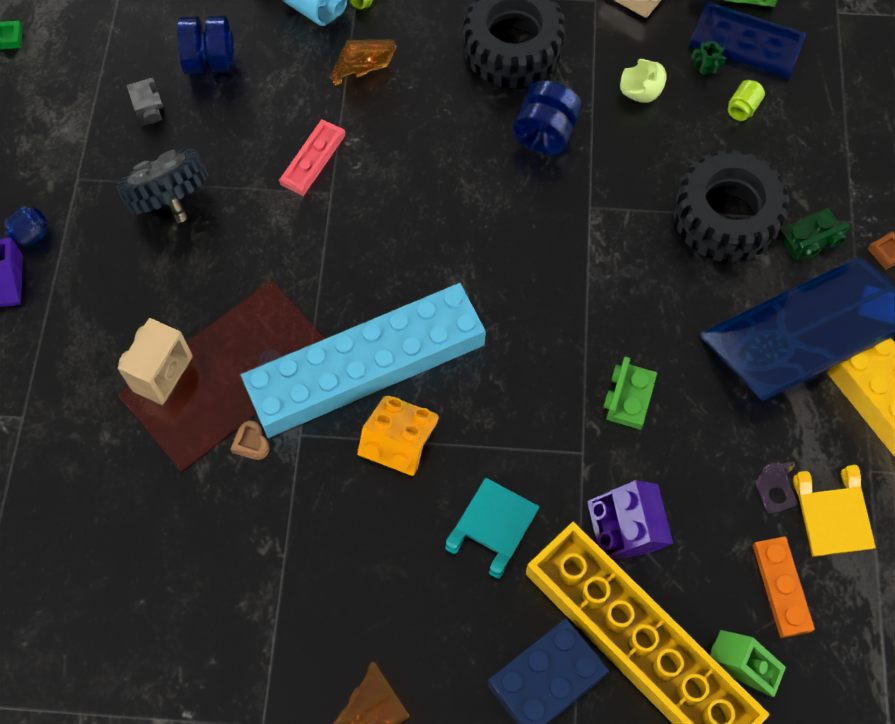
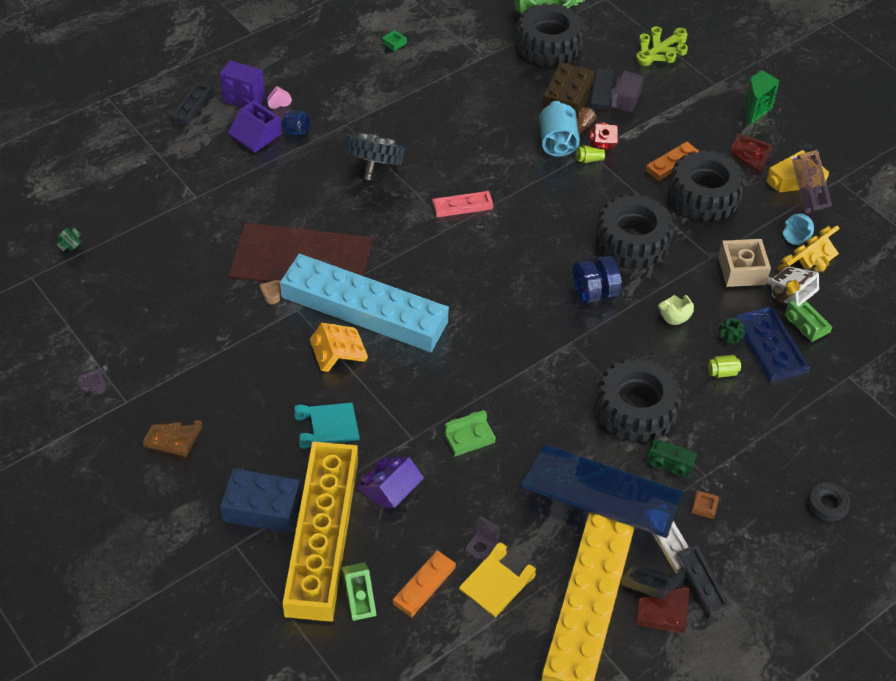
camera: 45 degrees right, 15 degrees down
tan brick [118,318,193,405] -> none
flat silver brick [127,77,163,126] -> none
clear blue wheel [177,15,234,74] -> none
clear orange wing [330,39,397,85] -> none

